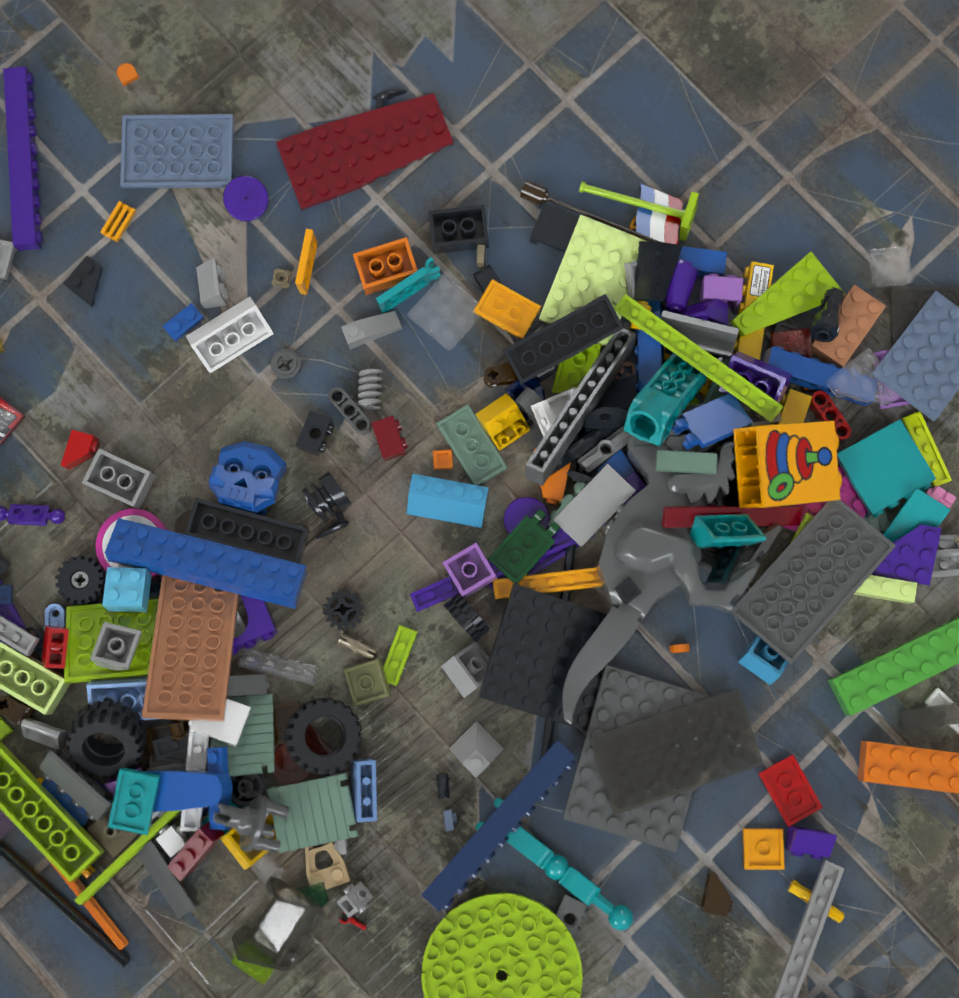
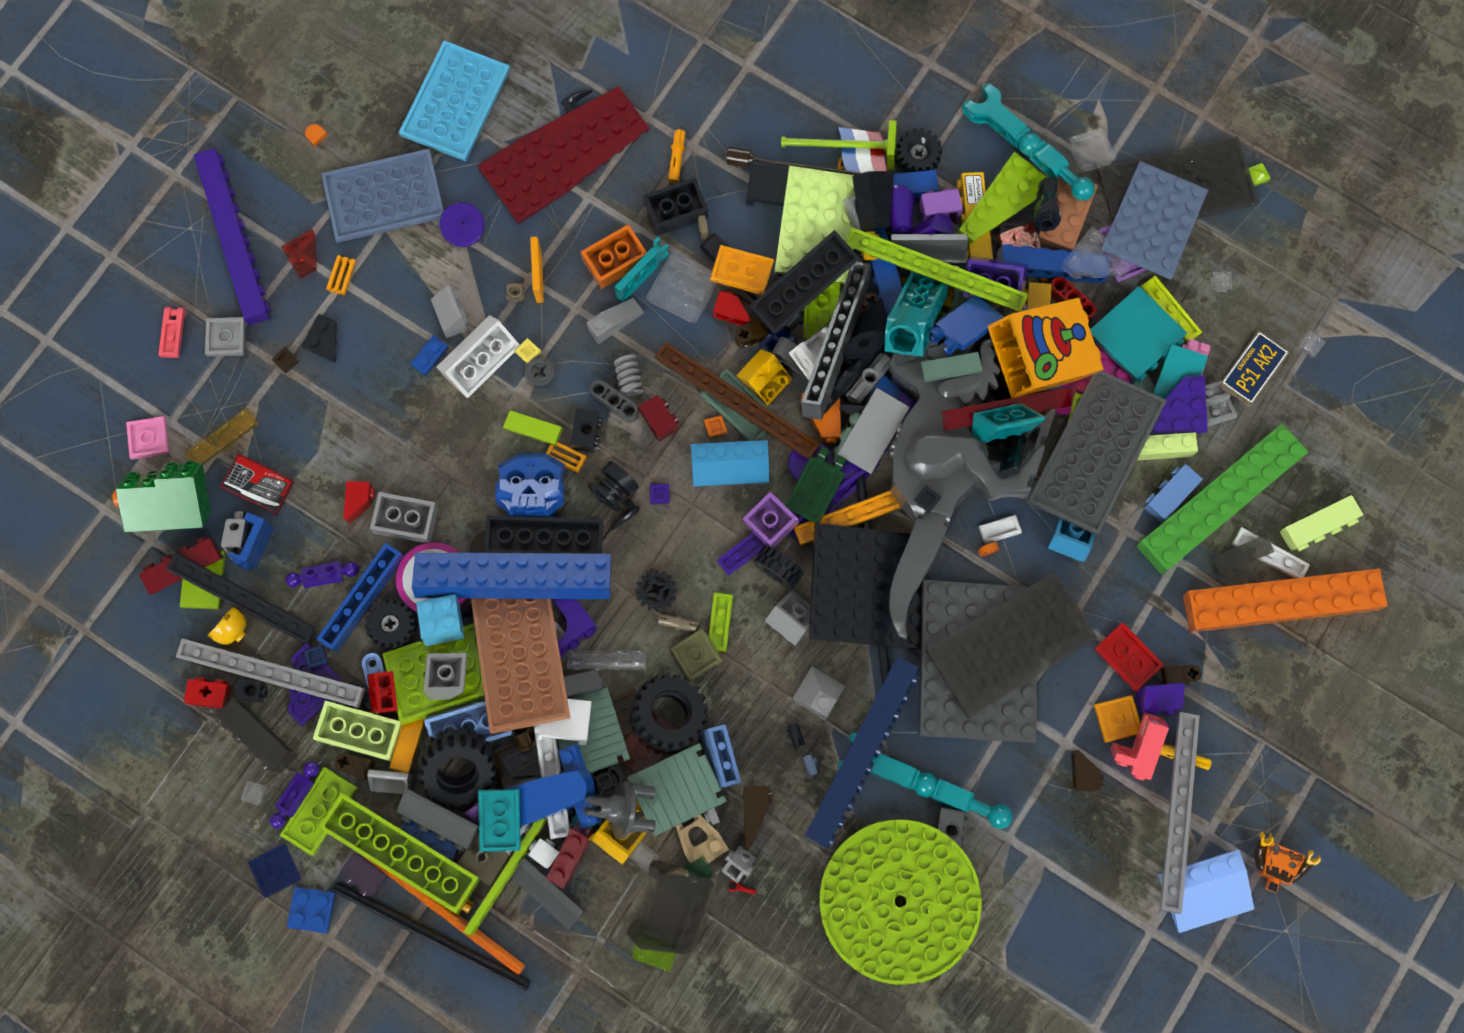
camera: 20 degrees left, 5 degrees down
none -> dark brown tile [271,347,299,374]
none -> clear red wing [281,229,317,279]
none -> blue brick [316,543,404,653]
none -> light orange slope [390,718,425,773]
none -> medium azure plate [399,41,511,162]
none -> lime tile [503,410,563,446]
none -> light yellow tile [514,338,541,364]
none -> light orange tile [546,442,587,474]
none -> dark purple tile [650,484,670,504]
none -> reddish brown plate [655,342,820,460]
none -> light orange axle [668,129,685,184]
none -> red slope [713,291,750,326]
none -> dark brown slope [743,786,772,850]
none -> black bush [895,128,943,173]
none -> teal piece [961,83,1095,201]
none -> white tile [979,515,1022,545]
none -> coral brick [1110,712,1169,780]
none -> medium blue brick [1144,464,1203,524]
none -> dark brown piece [1161,665,1202,685]

